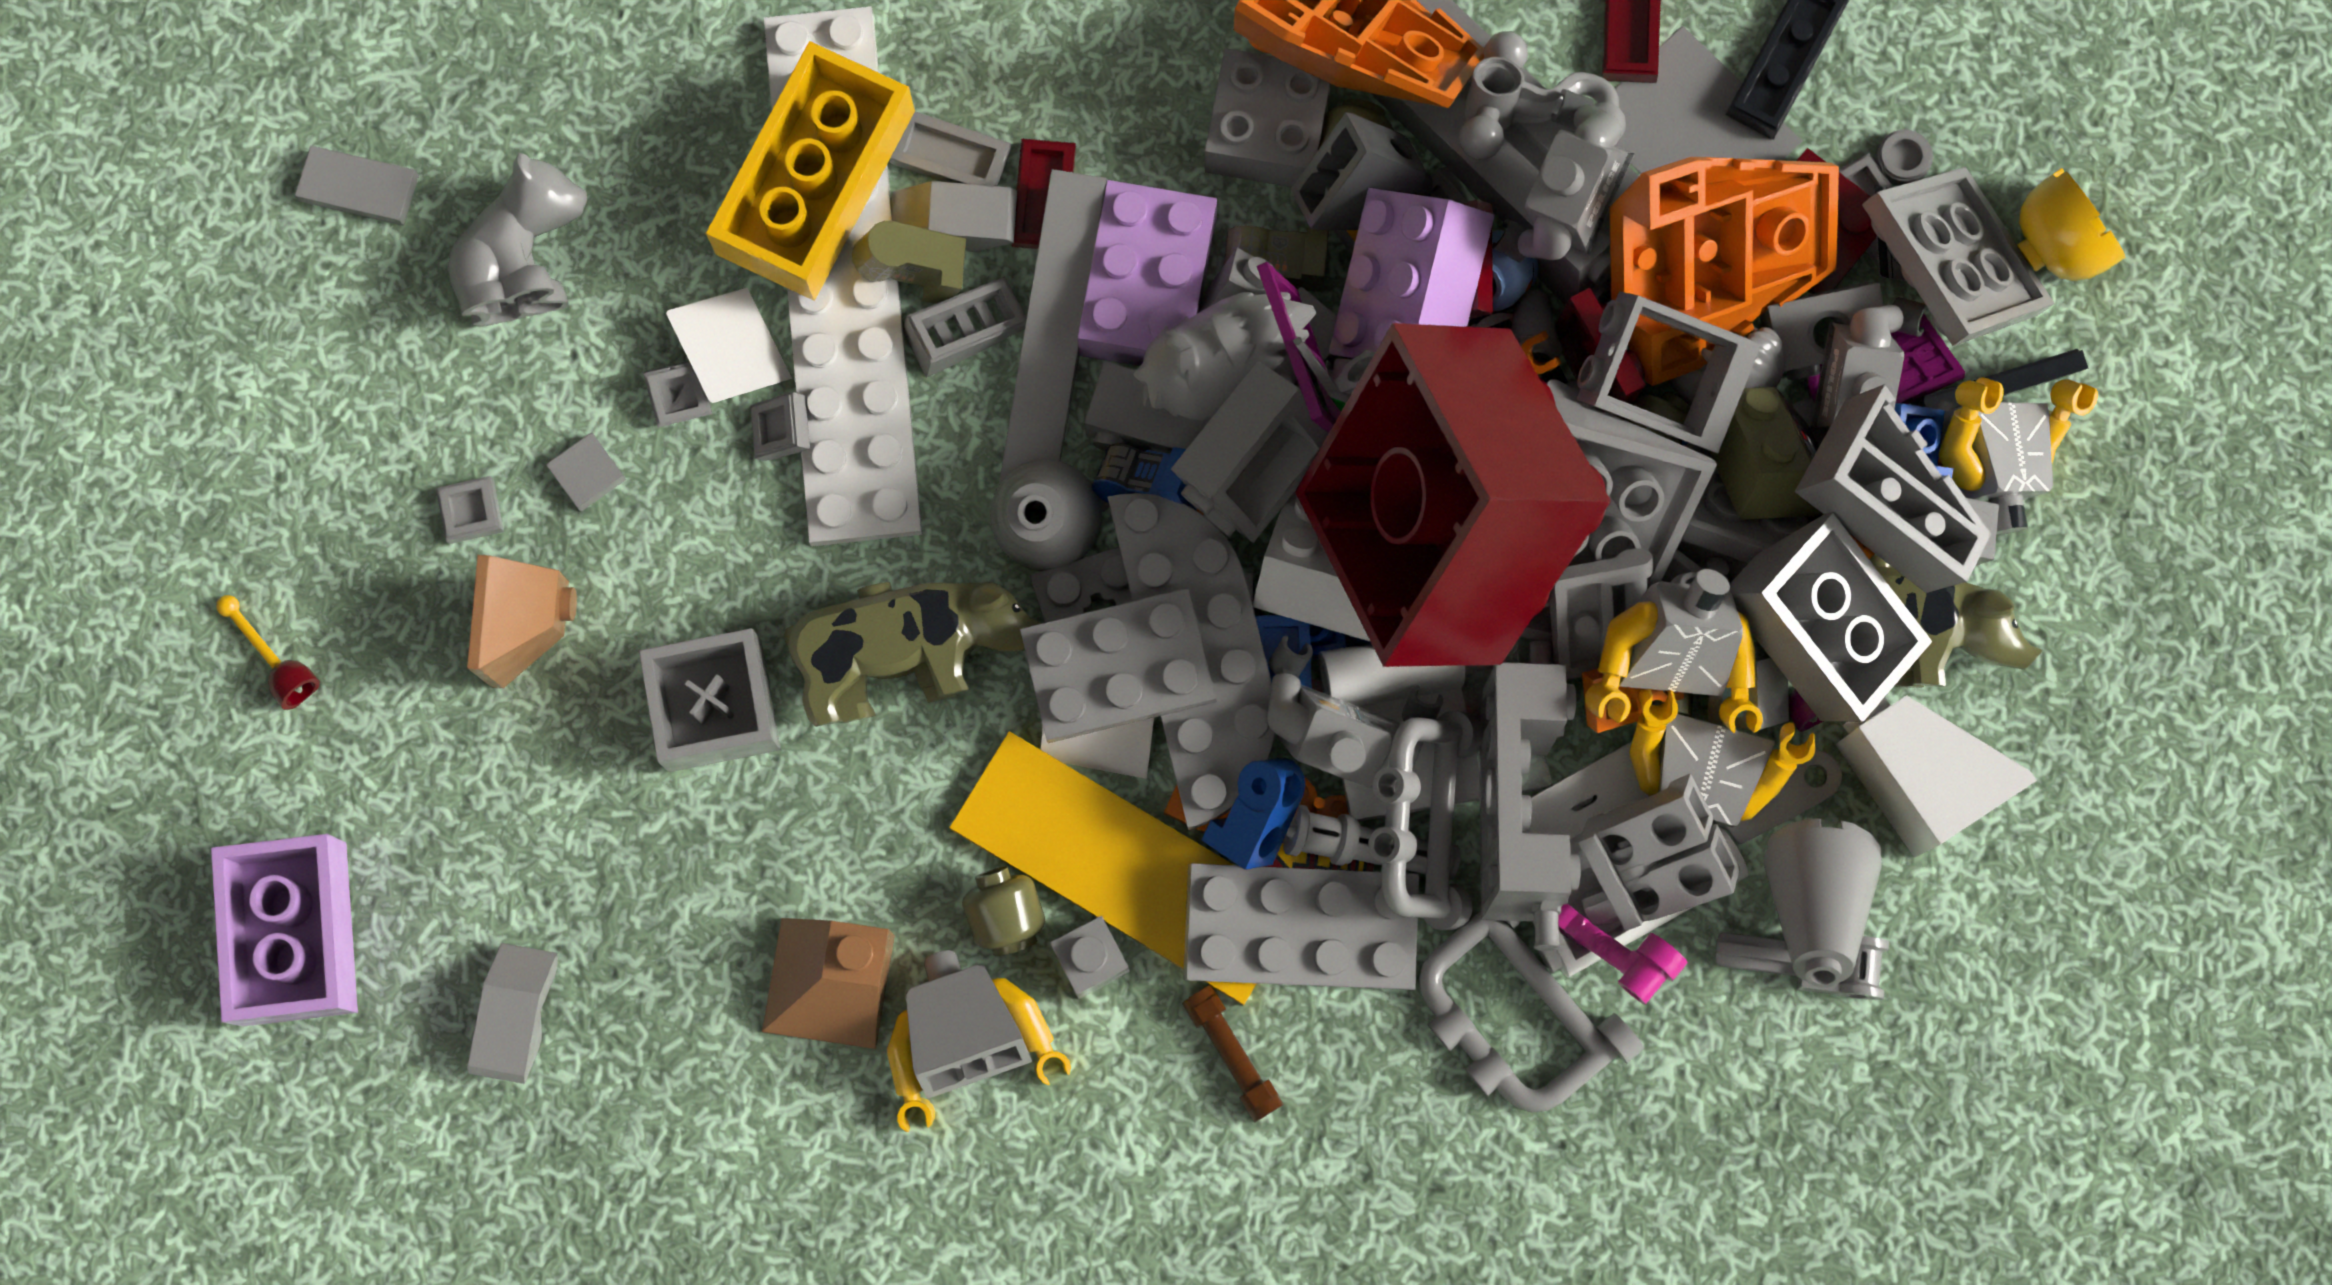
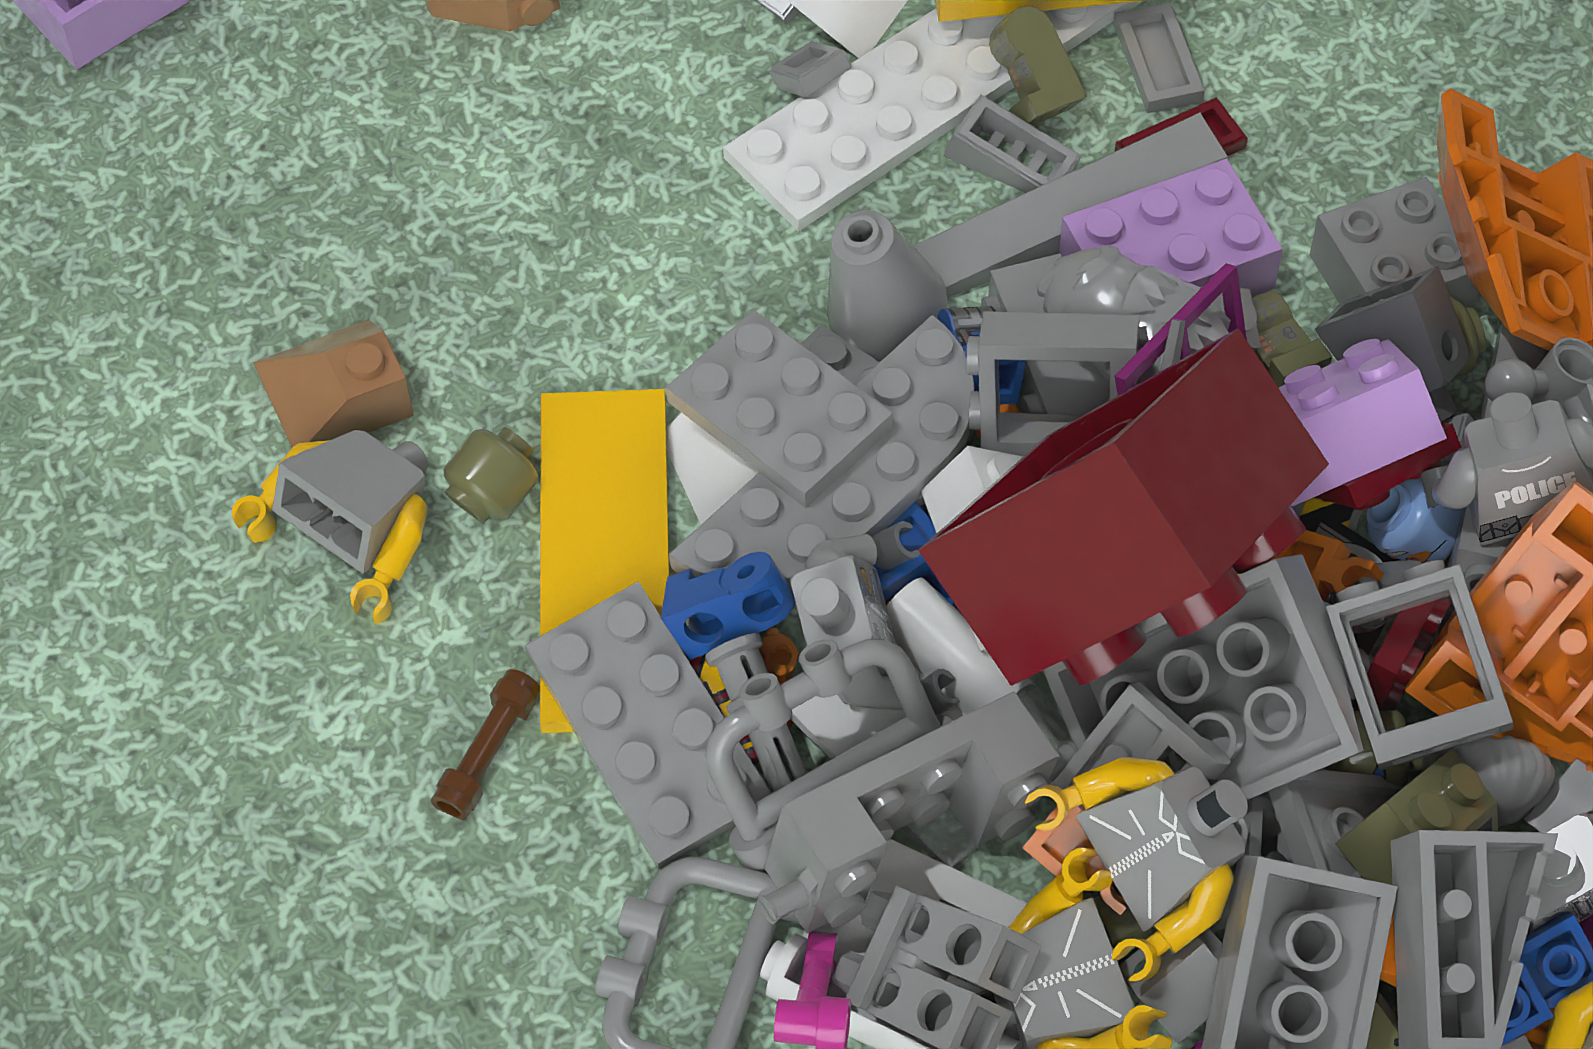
camera: 55 degrees right, 20 degrees down
light grey slope [467,943,558,1084] -> none
light grey brick [639,628,781,772] -> none
olive animal [784,582,1043,727] -> none
light grey slope [891,181,1017,252] -> none
light grey brick [1050,916,1130,999] -> none

